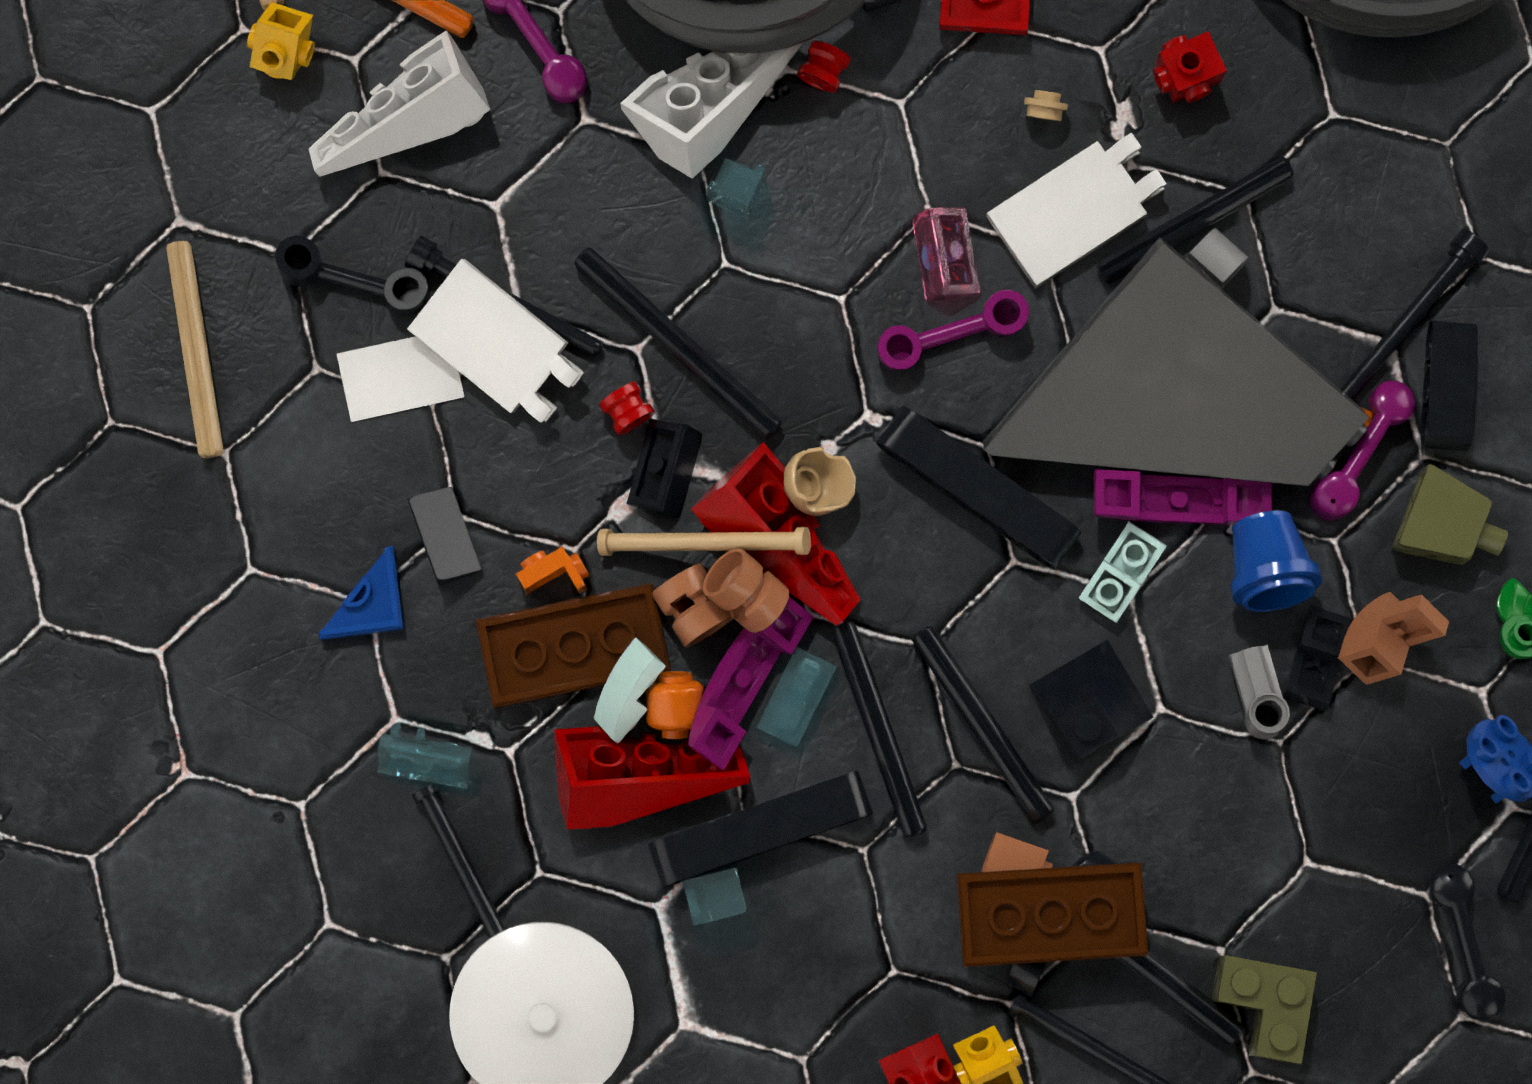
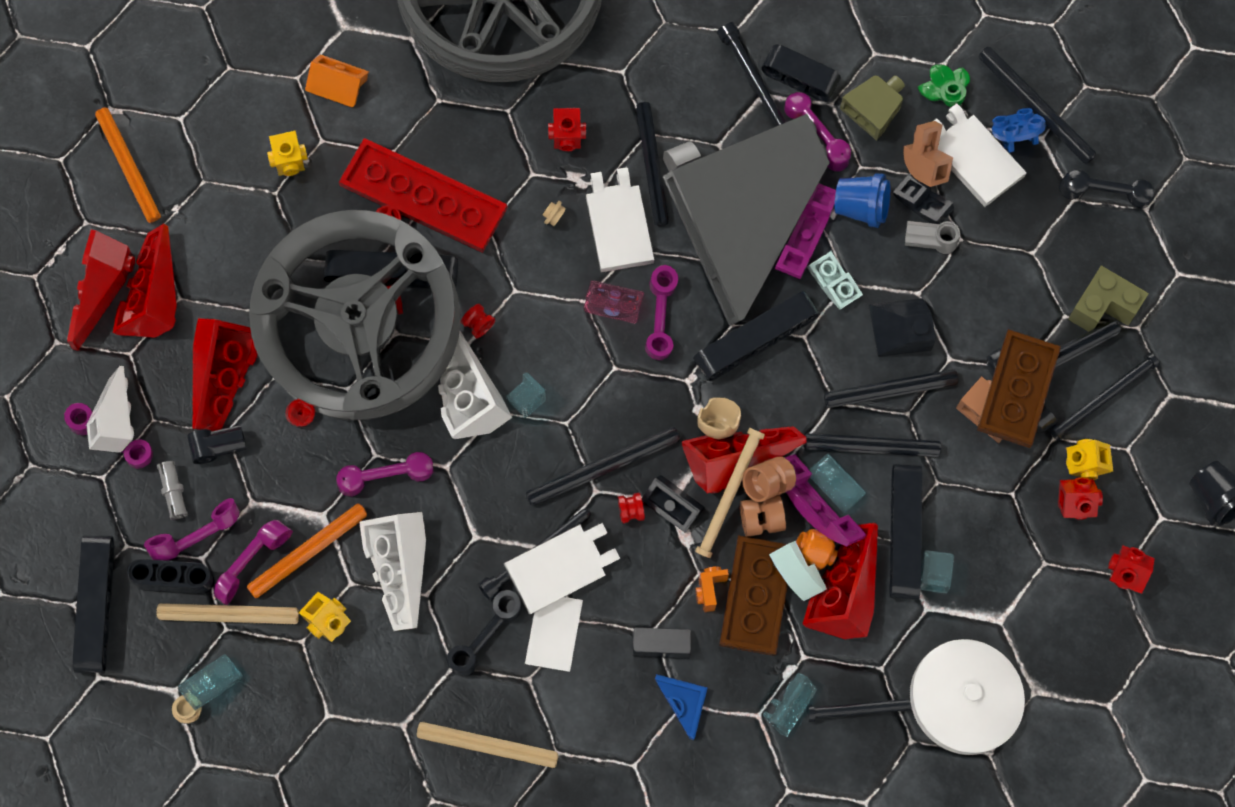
camera: 70 degrees left, 10 degrees down
none -> white tile [934,104,1026,207]

